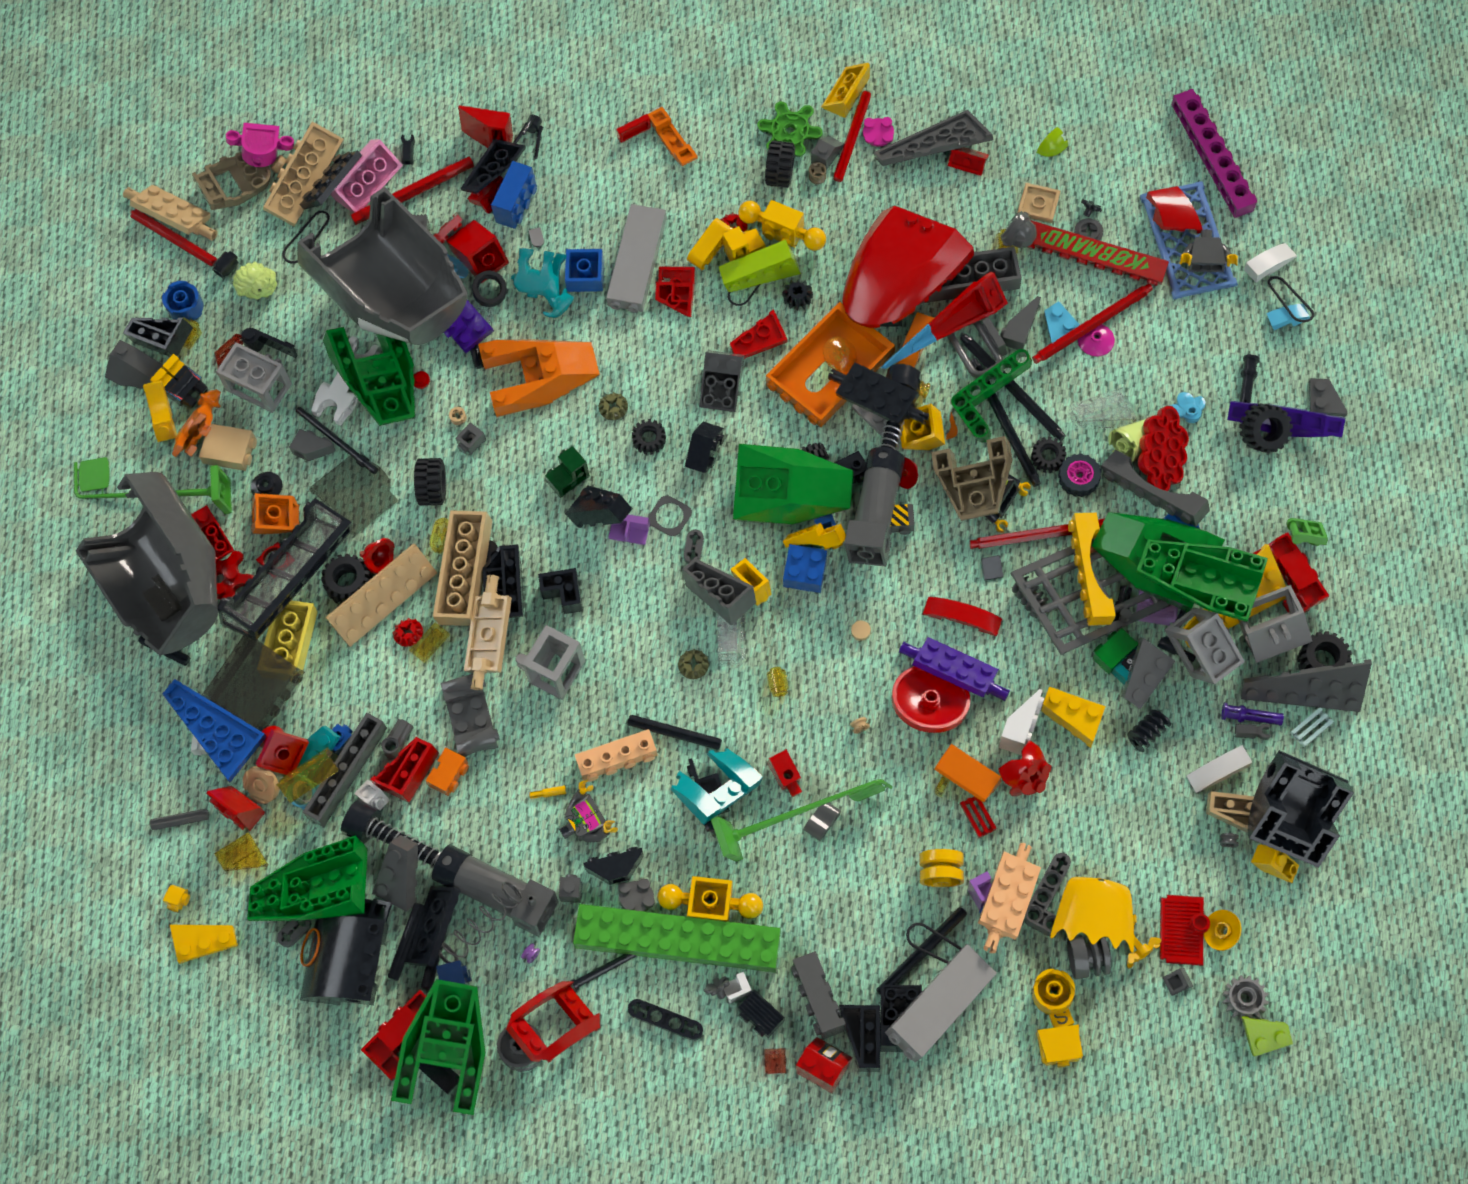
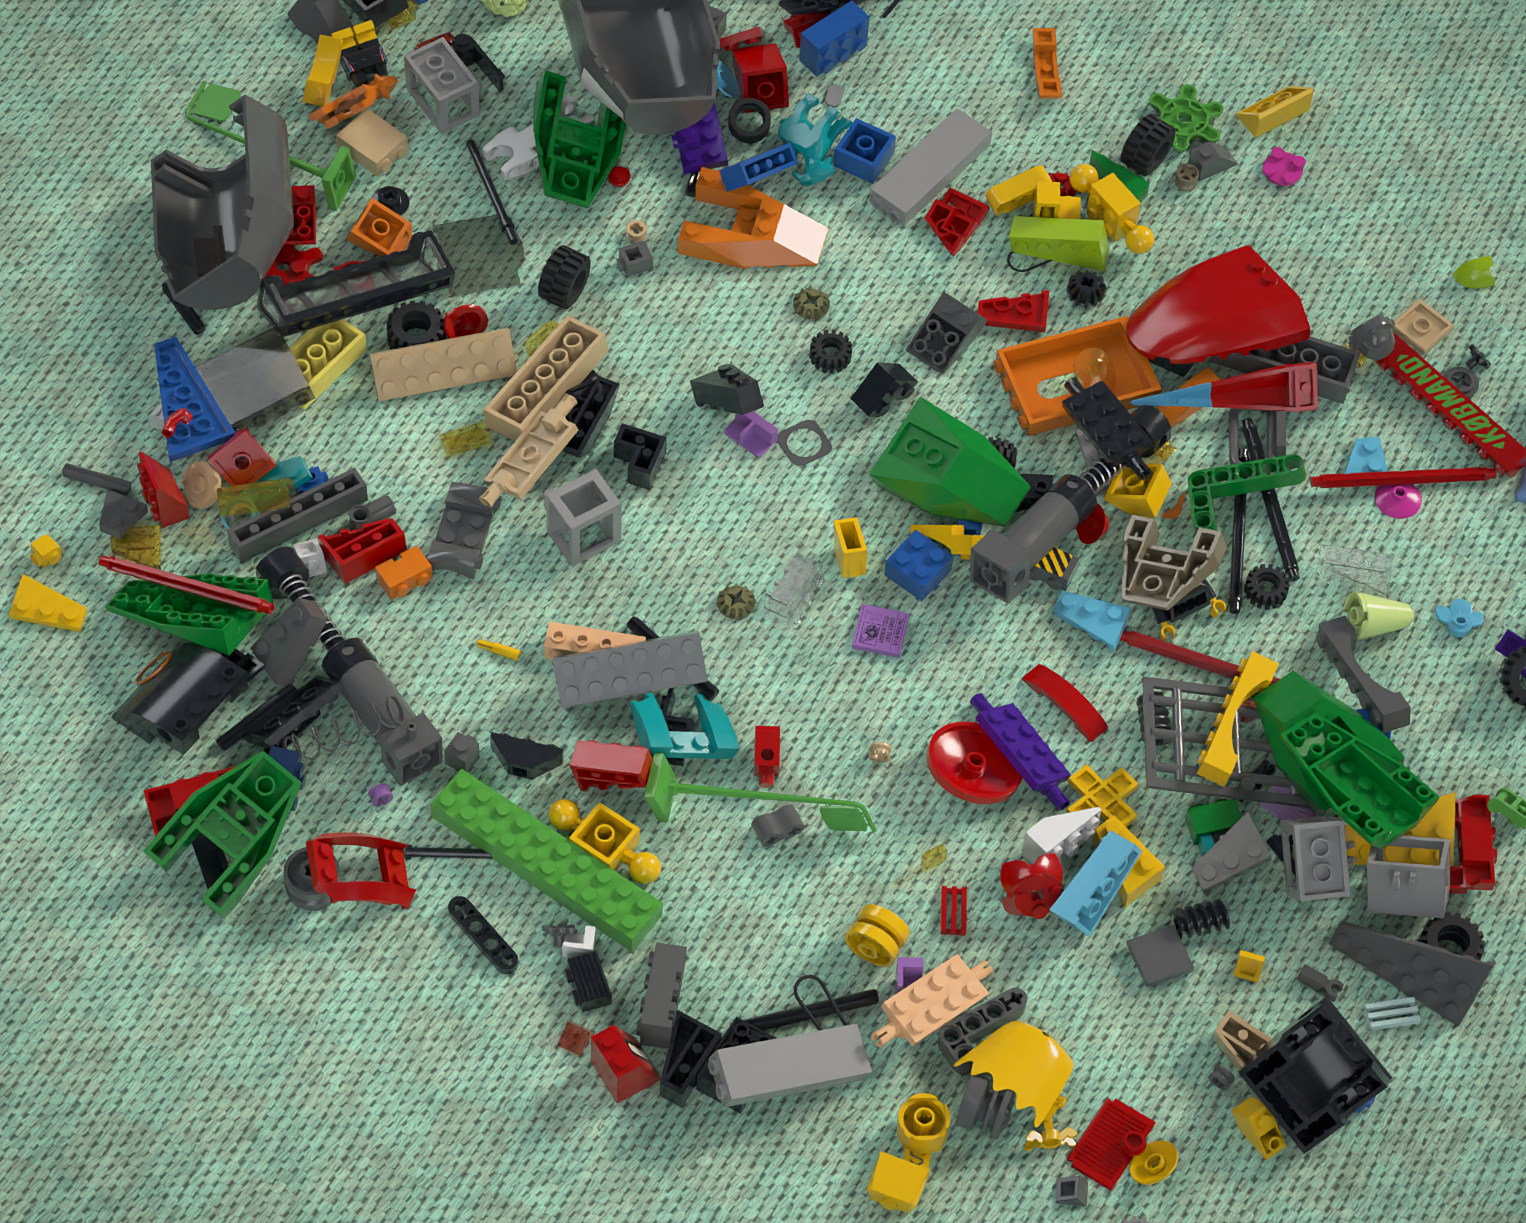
camera: 20 degrees right, 10 degrees down
dark grey beam [277,919,312,948] -> none
dark grey slope [289,429,335,461] -> none
red gear [392,618,423,647] -> none
dark green brick [545,446,590,498] -> none
torso [559,780,618,842] -> none
red tile [616,114,651,143] -> none
dark grey piece [618,878,655,912] -> none
dark grey wedge [682,558,756,626] -> none
dark grey beam [684,529,704,564] -> none
clear yellow brick [767,667,789,697] -> none
red axle [833,91,871,182] -> none
tan tile [851,620,871,641] -> none
dark grey wing [874,110,993,166] -> none
orange slope [934,744,1001,802] -> none
red panel [947,147,989,176] -> none
black slope [981,555,1003,581] -> none
dark grey slope [1000,296,1041,350] -> none
black wheel [1058,453,1101,497] -> none
red plate [1138,406,1189,491] -> none
white slope [1186,745,1252,793] -> none
dark purple pin [1221,702,1284,726] -> none
none -> dark grey wing [99,490,148,539]
none -> red piece [99,555,274,614]
none -> red arm [161,408,193,438]
none -> dark grey brick [553,631,708,708]
none -> wedge [569,740,653,792]
none -> blue brick [719,142,798,192]
none -> medium lavender tile [852,604,910,658]
none -> medium azure wedge [1050,830,1142,937]
none -> medium azure wing [1054,591,1131,652]
none -> yellow plate [1066,764,1139,827]
none -> green slope [1089,150,1150,203]
none -> dark grey tile [1126,925,1194,987]
none -> yellow tile [1233,950,1265,983]

